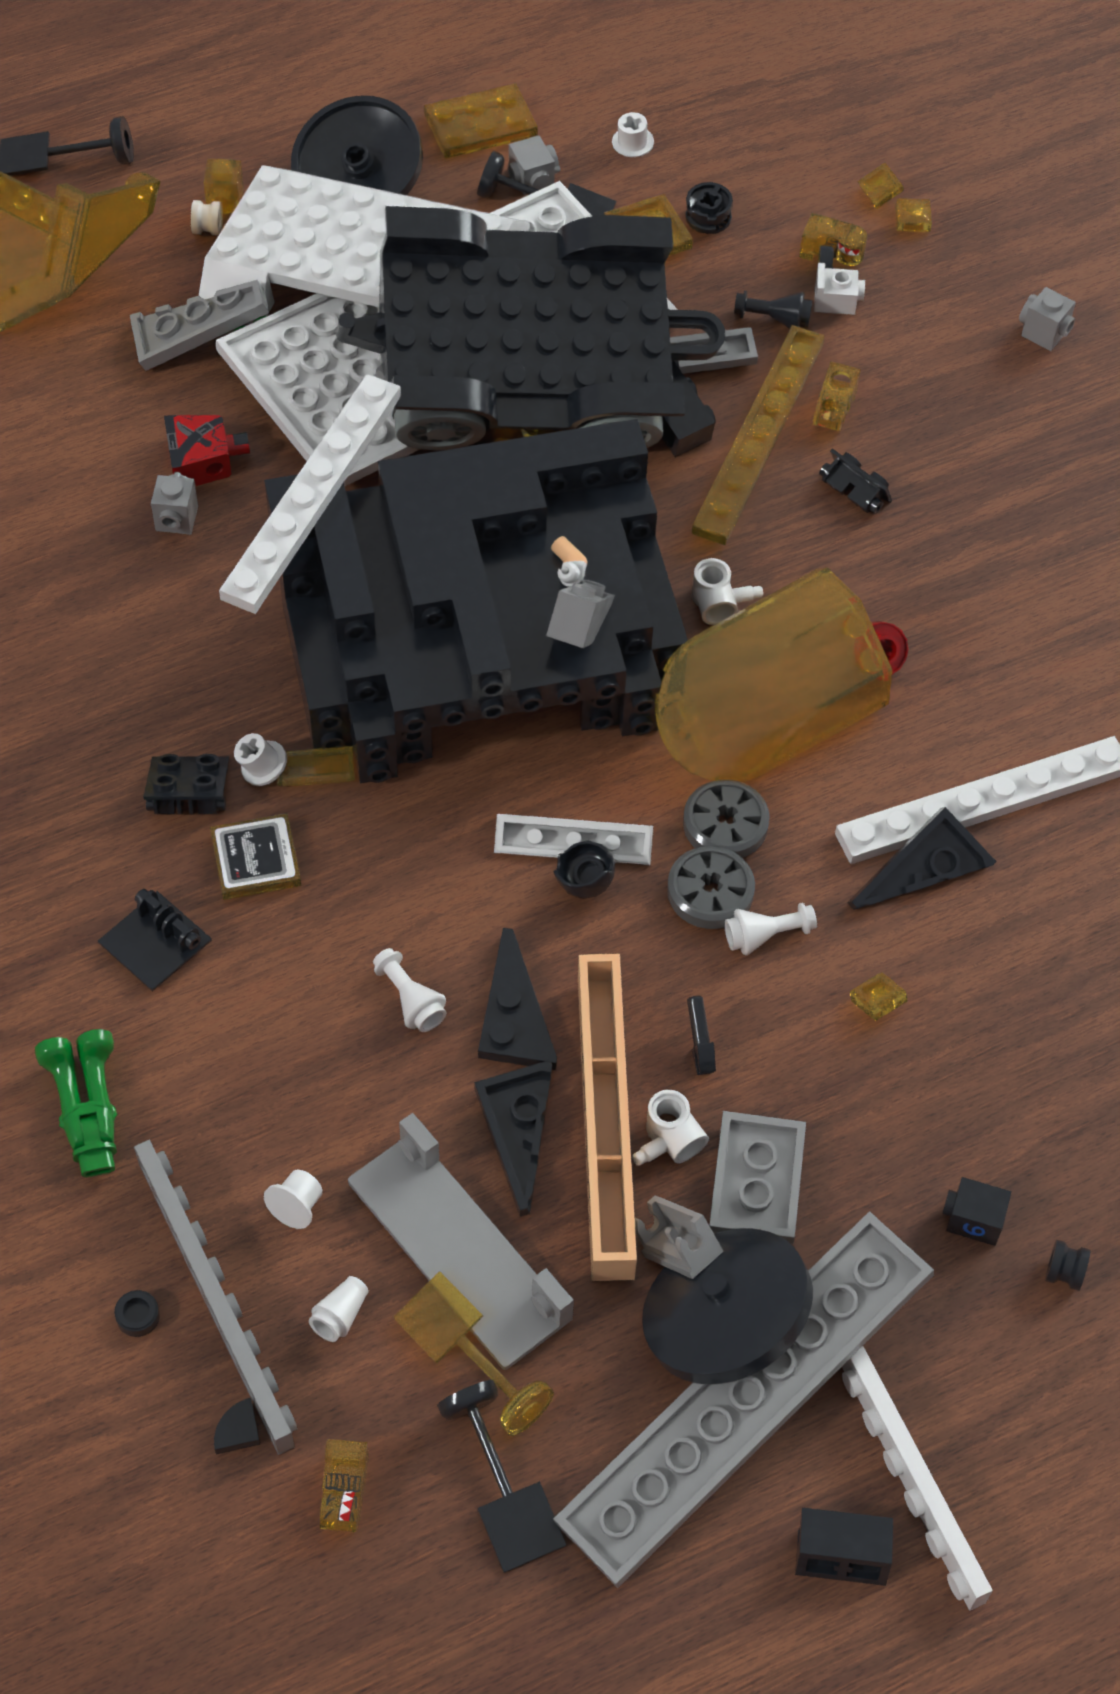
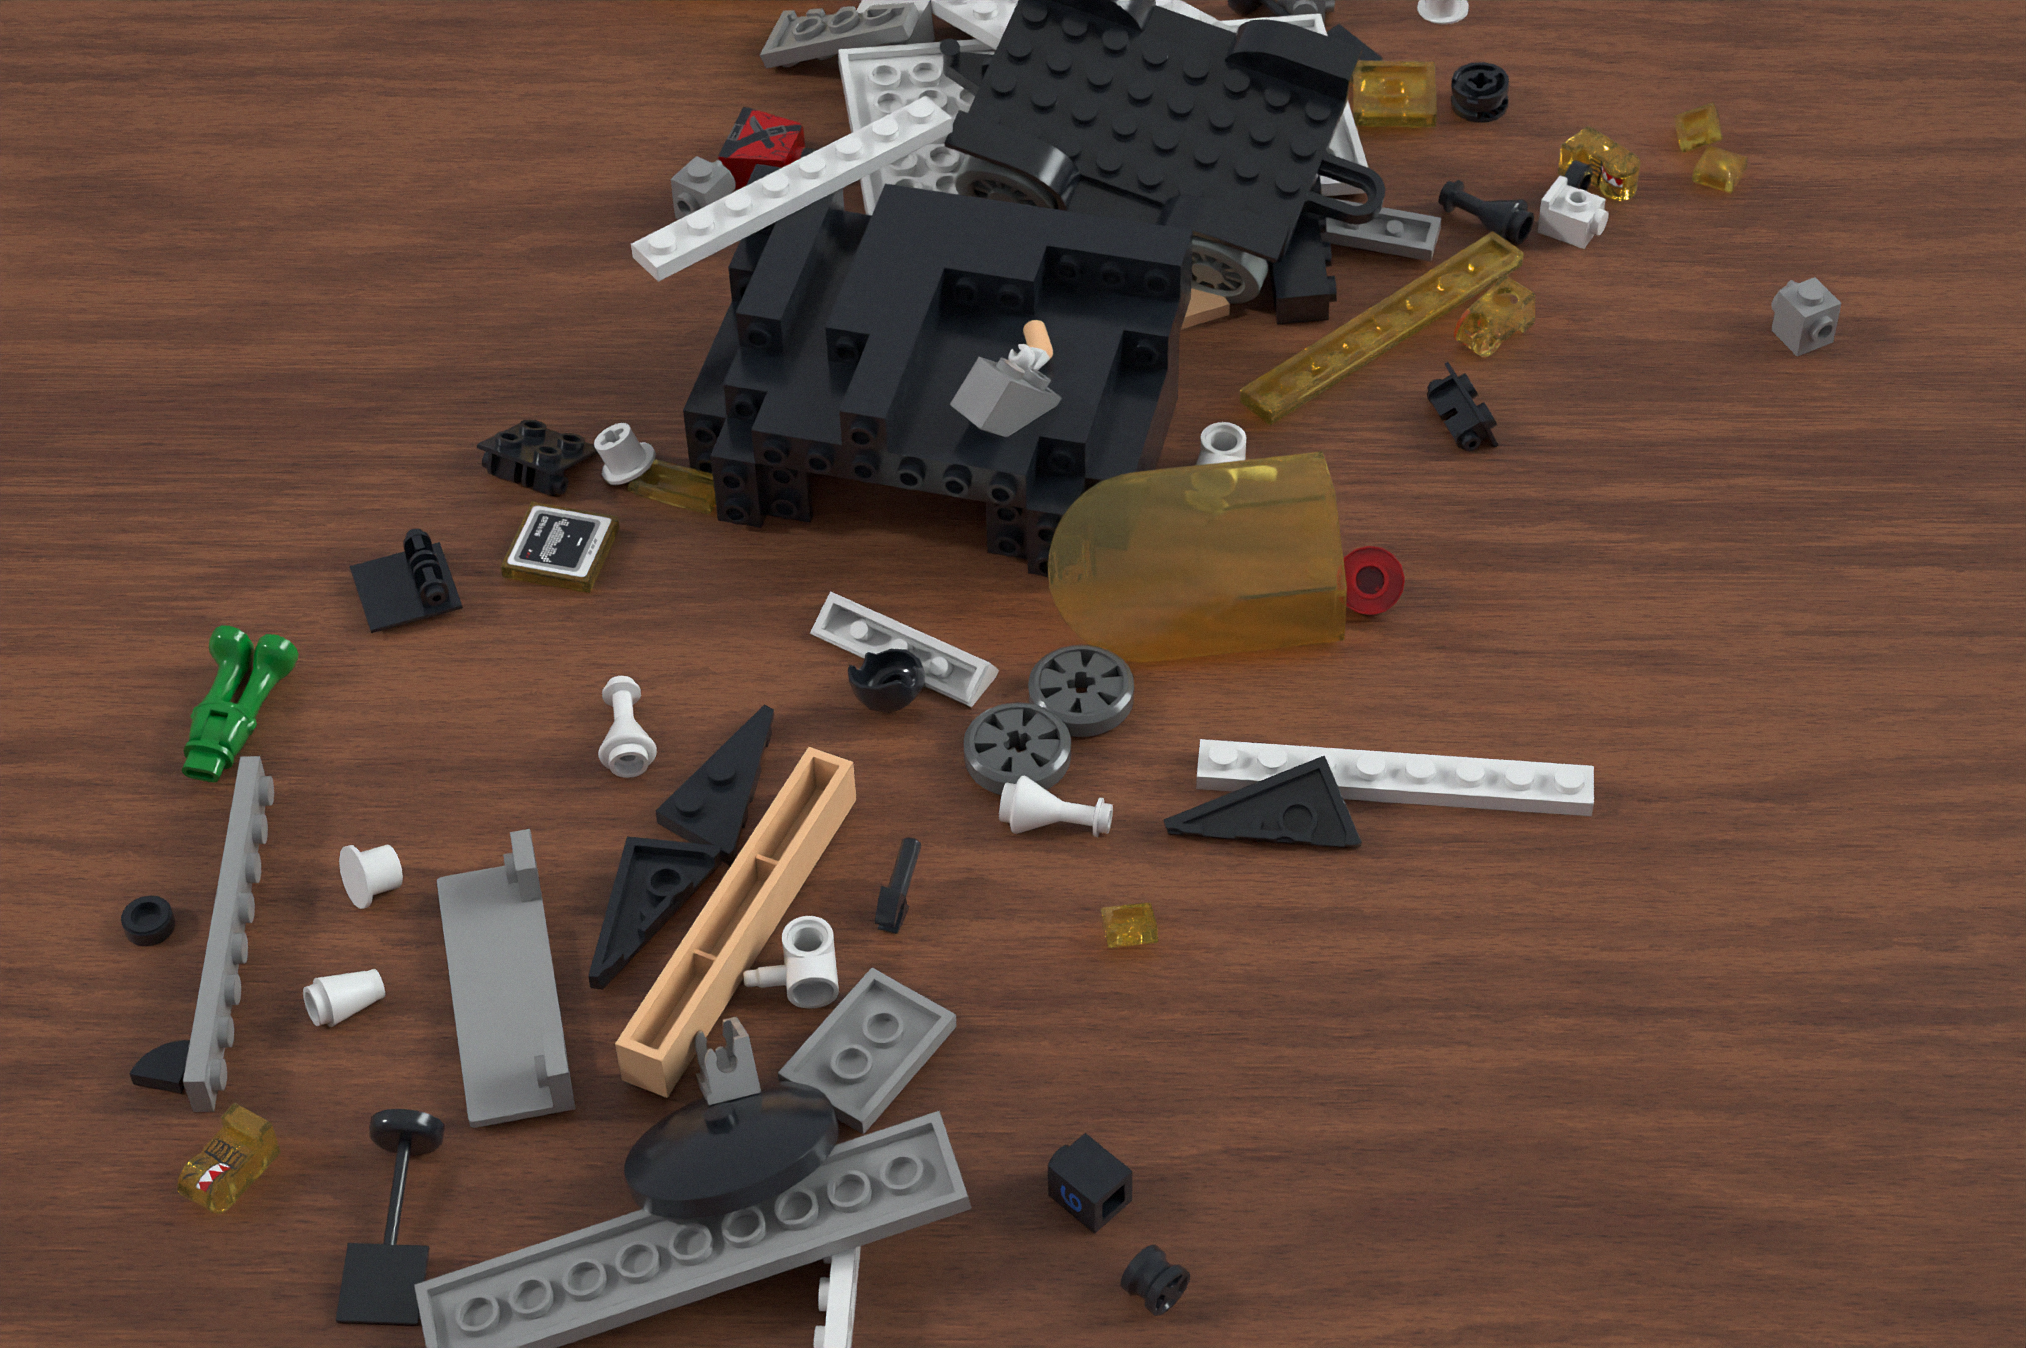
camera: 30 degrees right, 10 degrees down
clear yellow piece [393,1271,554,1436] -> none

